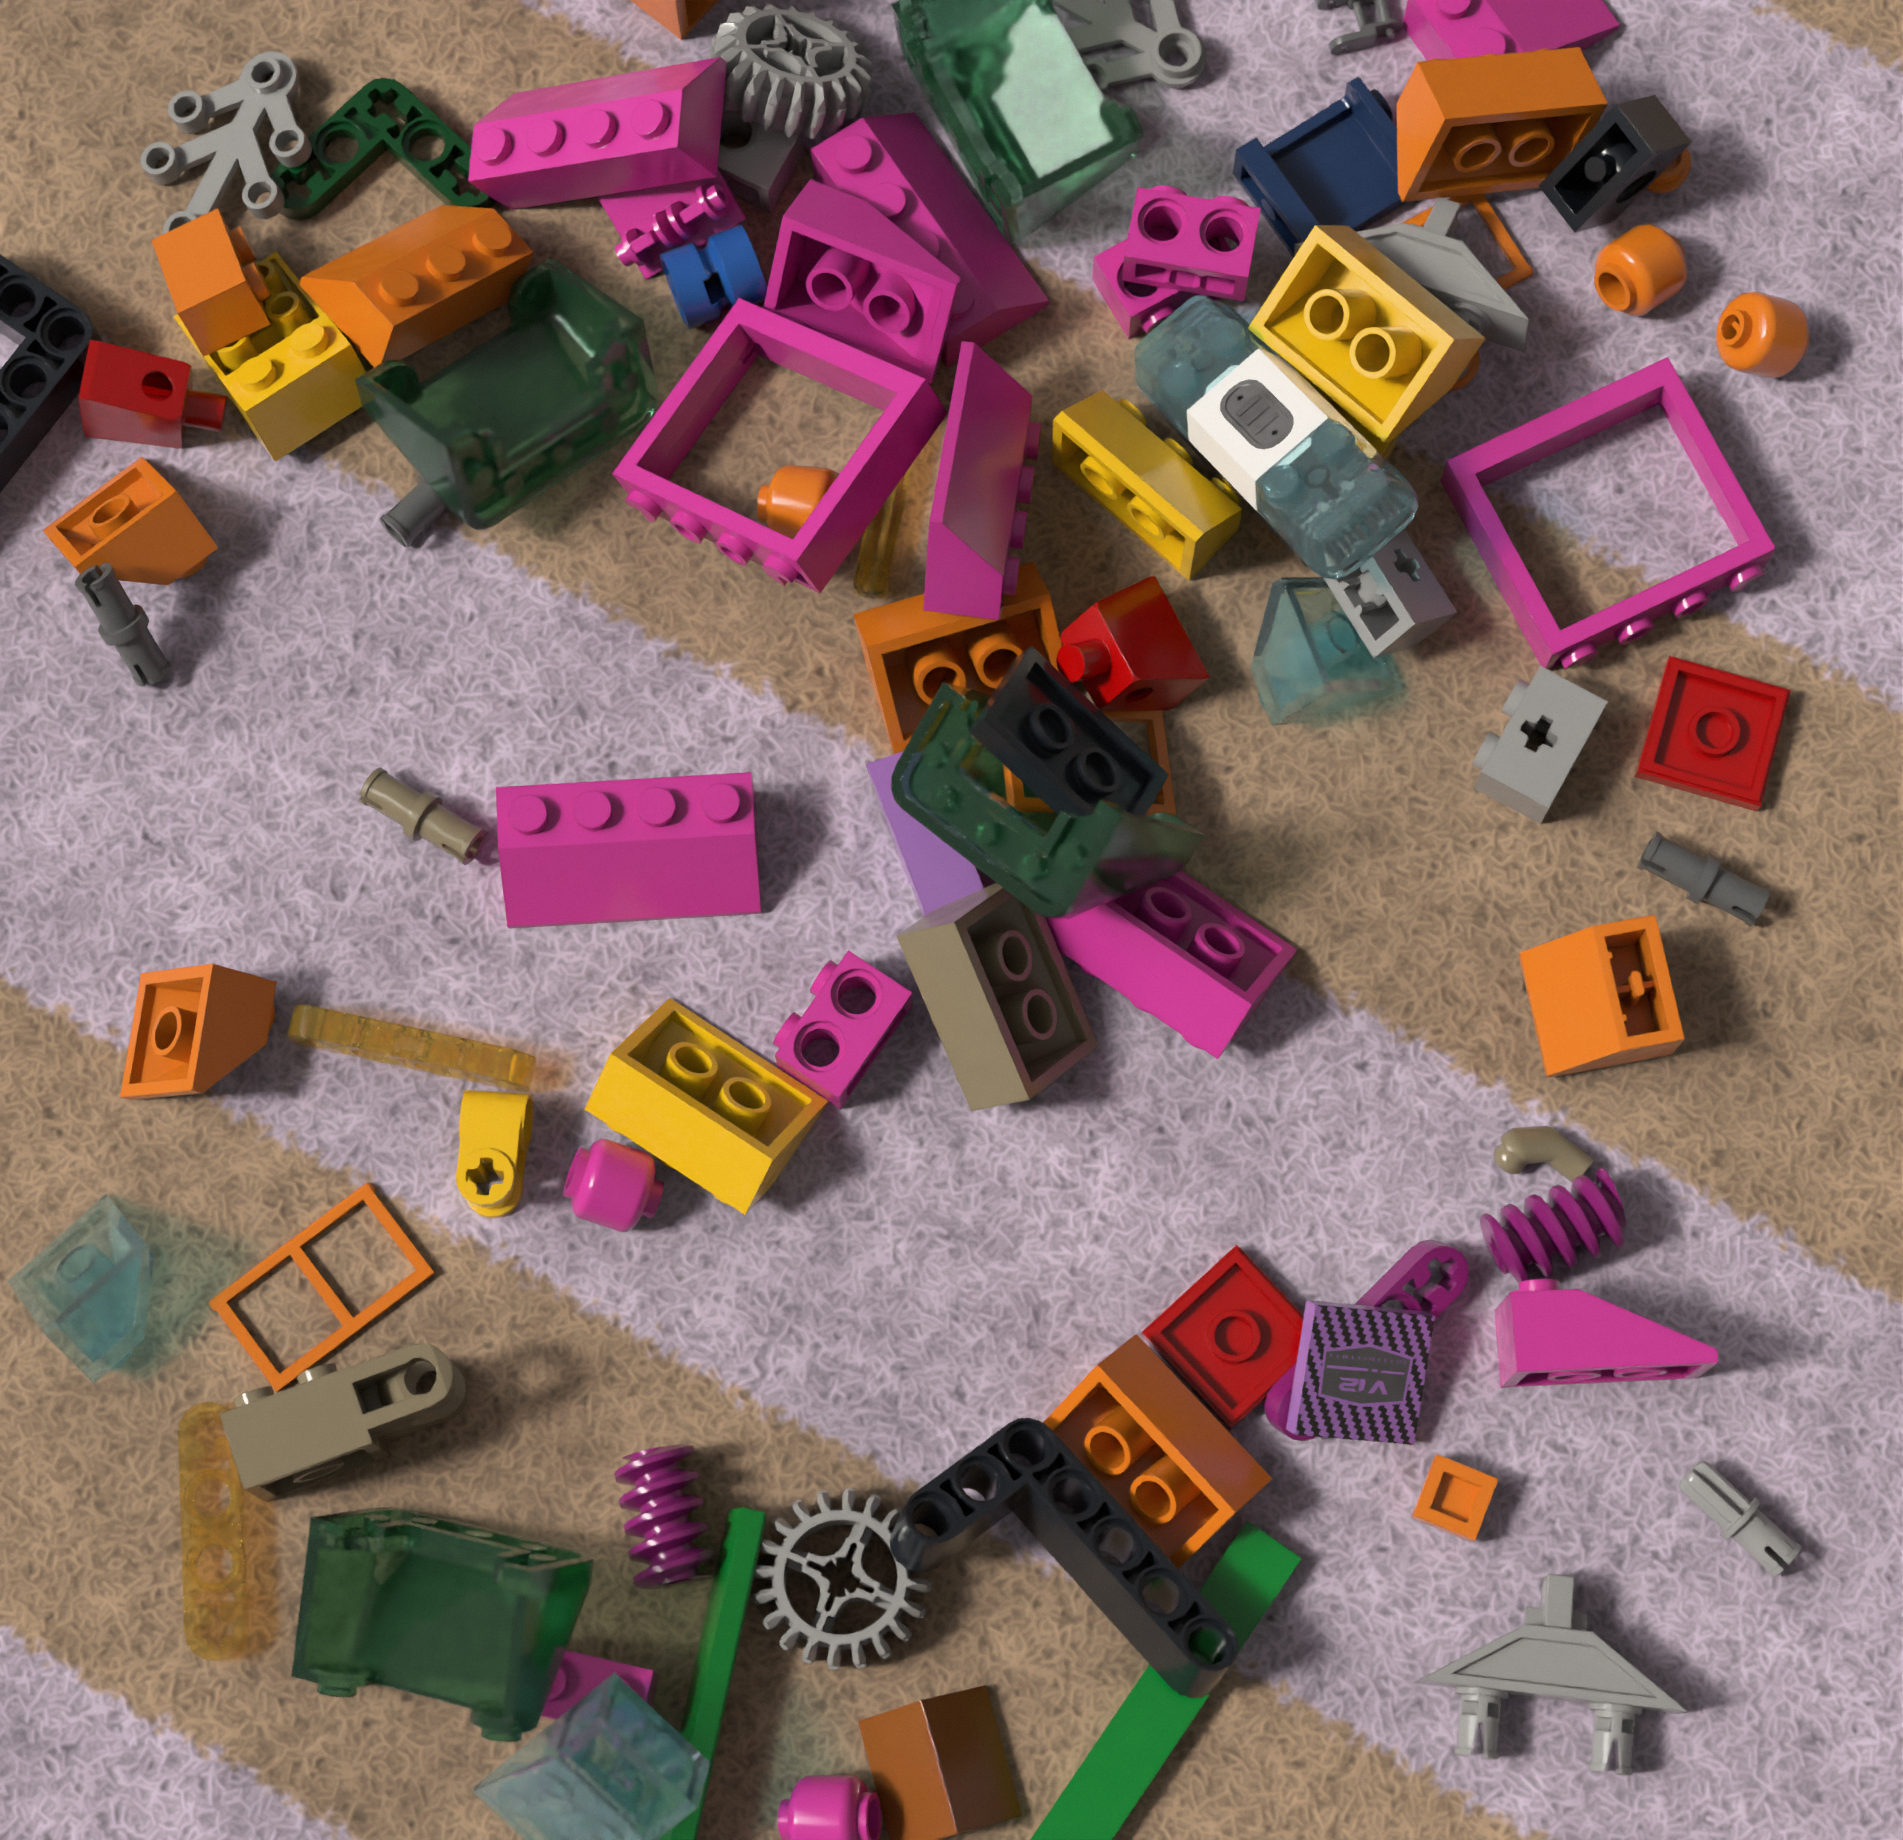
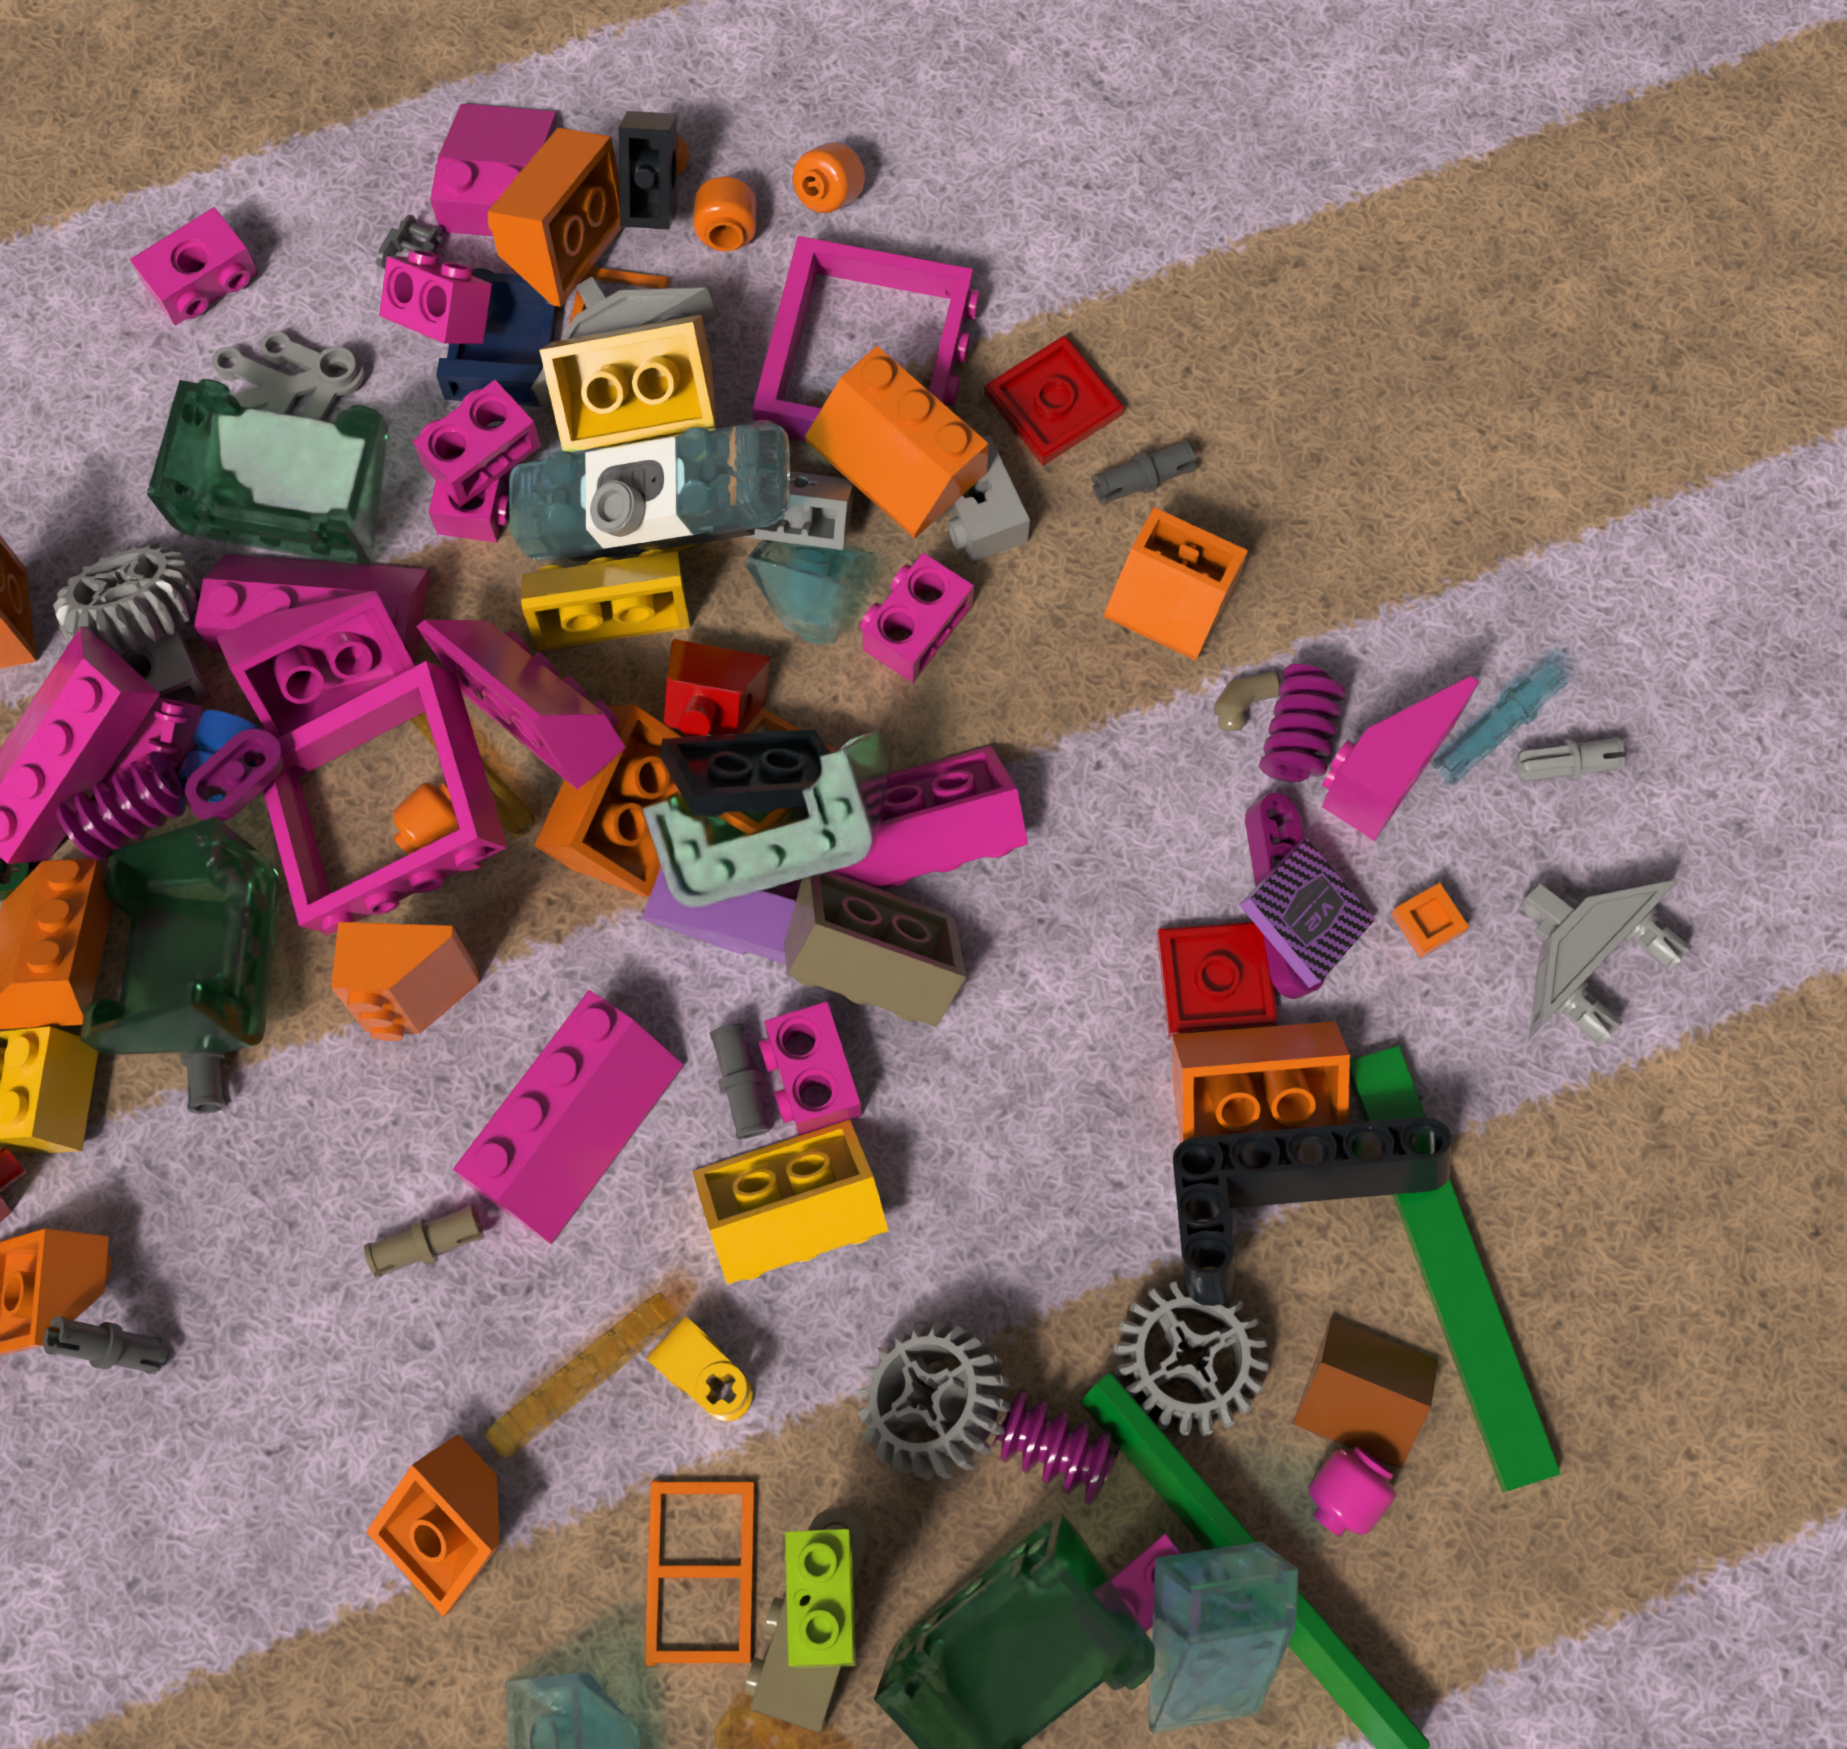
camera: 55 degrees left, 5 degrees down
dark pink head [563,1138,664,1232] -> none
none -> magenta piece [56,751,186,860]
none -> magenta plate [185,729,284,823]
none -> orange slope [331,922,480,1041]
none -> dark pink brick [379,249,492,344]
none -> light grey tile [590,480,645,537]
none -> dark grey pin [710,1023,771,1140]
none -> lime window [785,1529,856,1669]
none -> orange slope [805,346,989,539]
none -> light grey gear [857,1320,1012,1481]
none -> dark pink brick [860,553,974,683]
none -> clear light blue pin [1432,660,1568,785]

